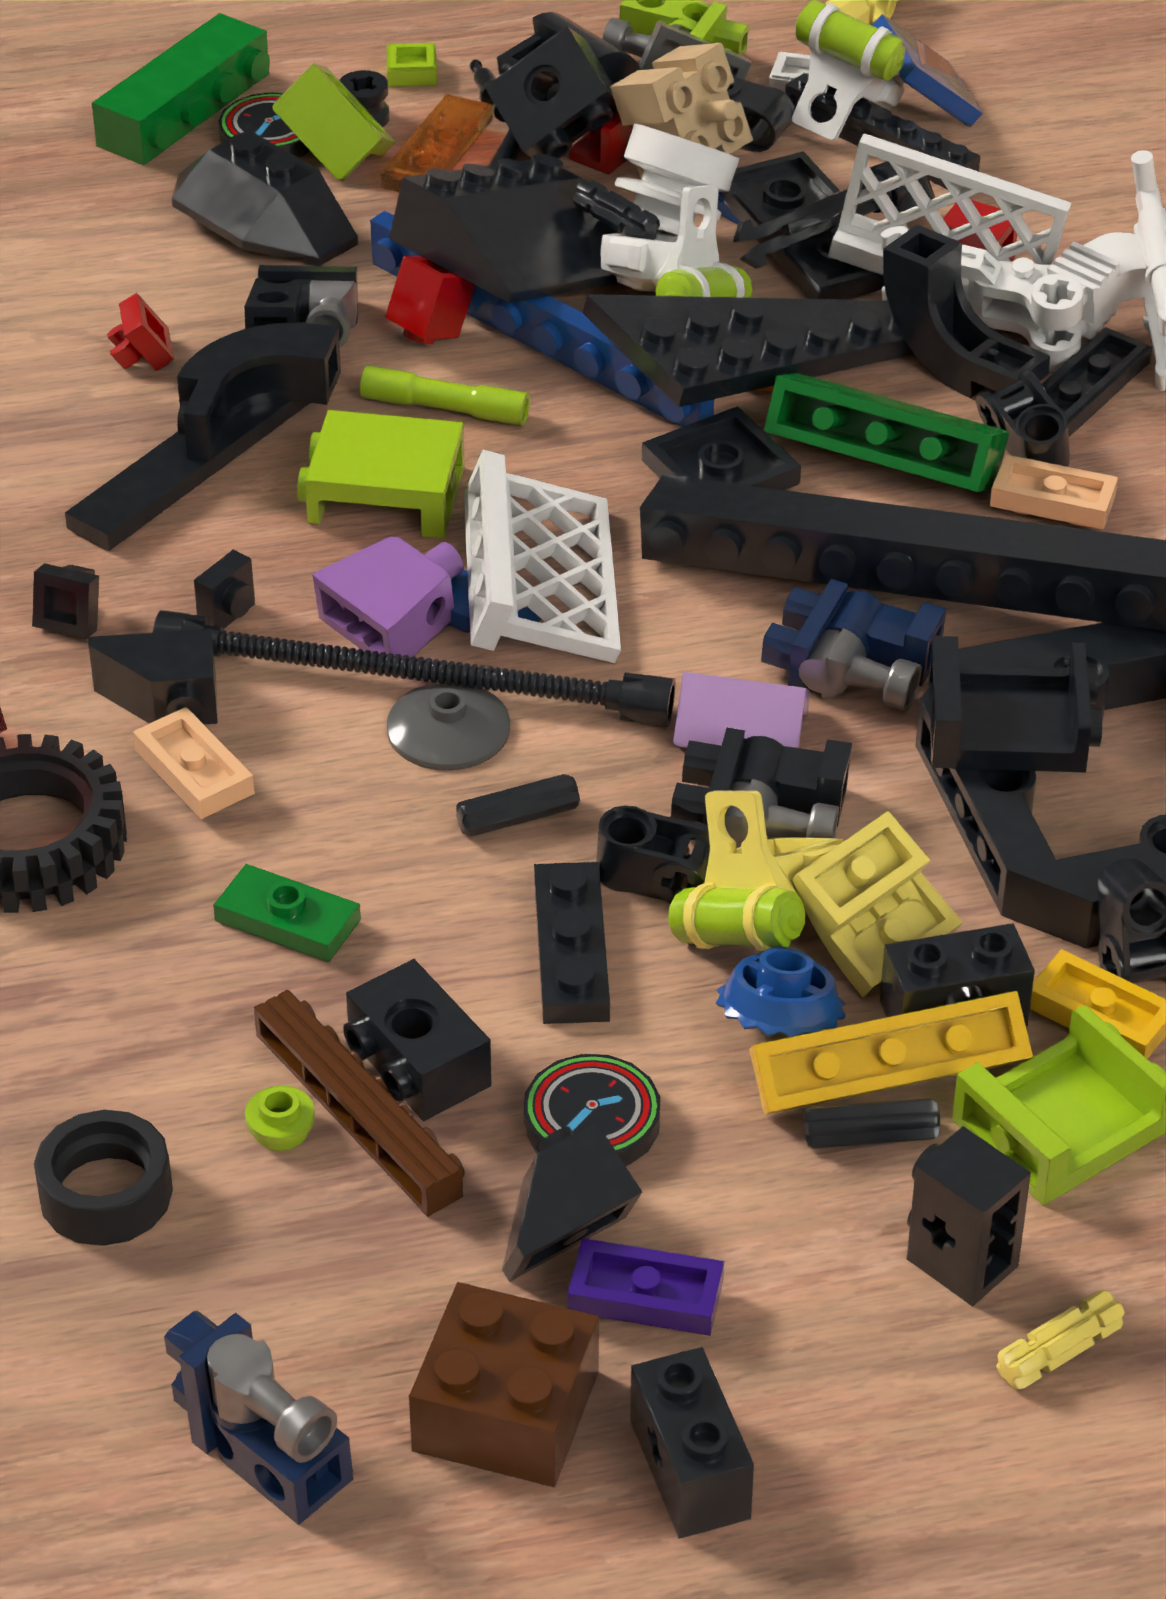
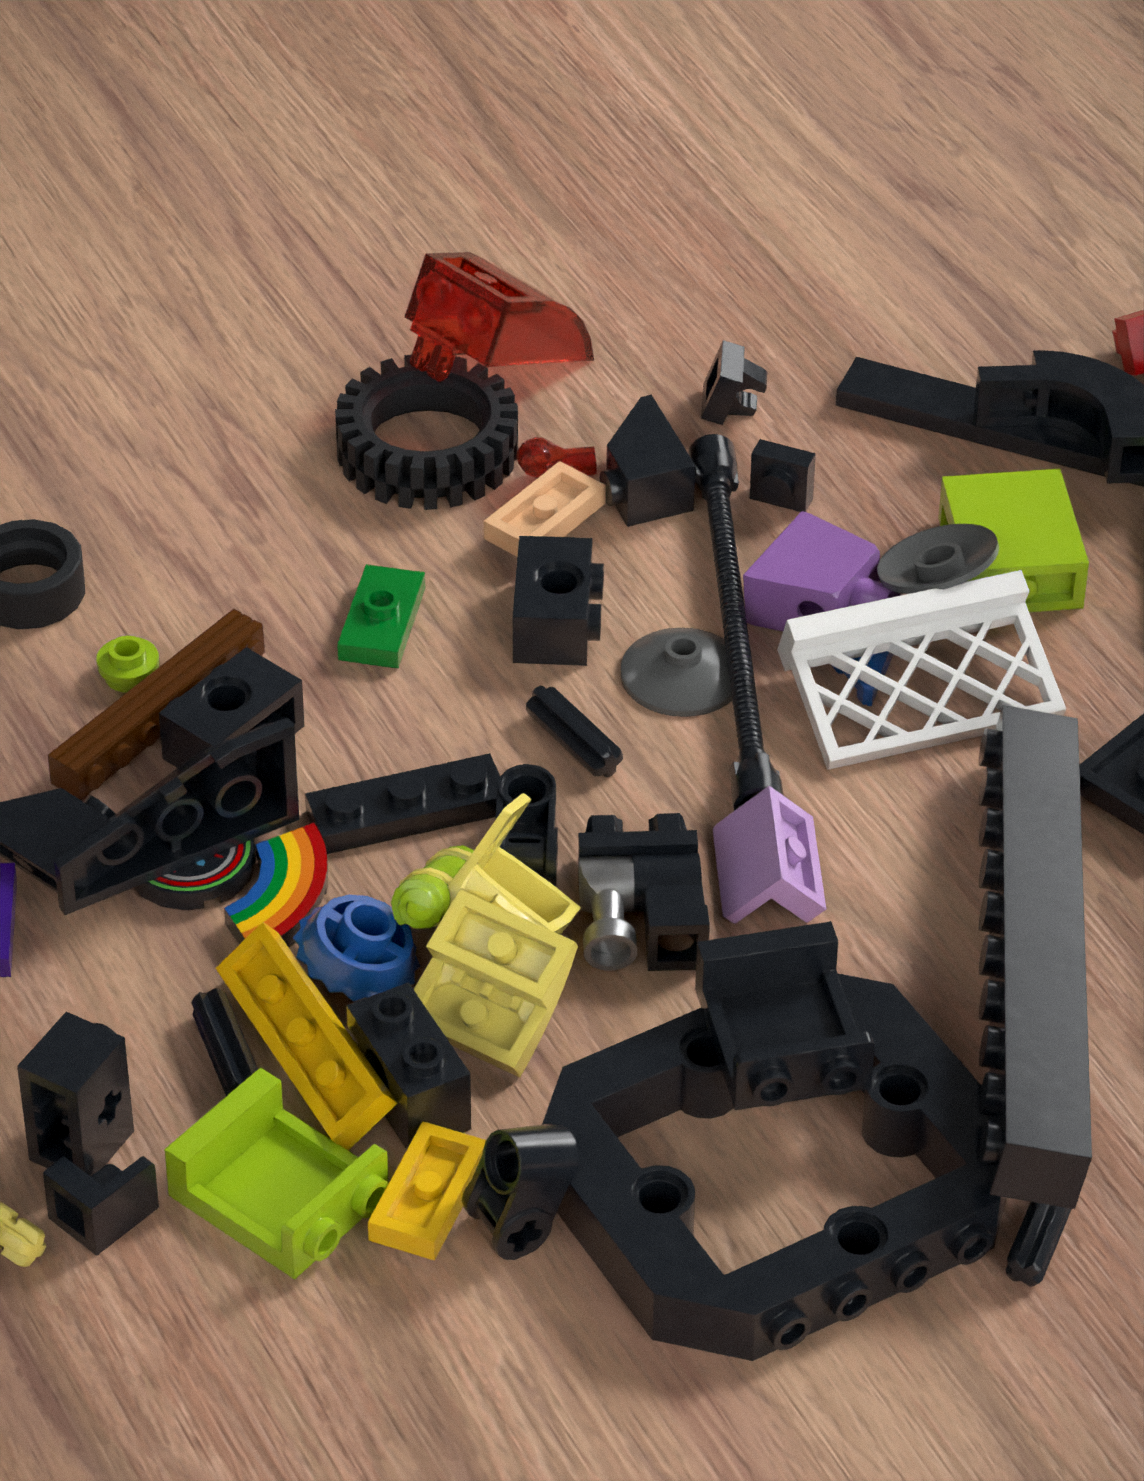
camera: 75 degrees right, 0 degrees up
dark blue hips [761,579,947,711] -> none
none -> black panel [43,1156,159,1256]
none -> black wedge [54,718,300,915]
none -> tile [224,823,328,947]
none -> black brick [512,536,604,666]
none -> clear red arm [516,436,597,479]
none -> dark grey dish [877,524,999,594]

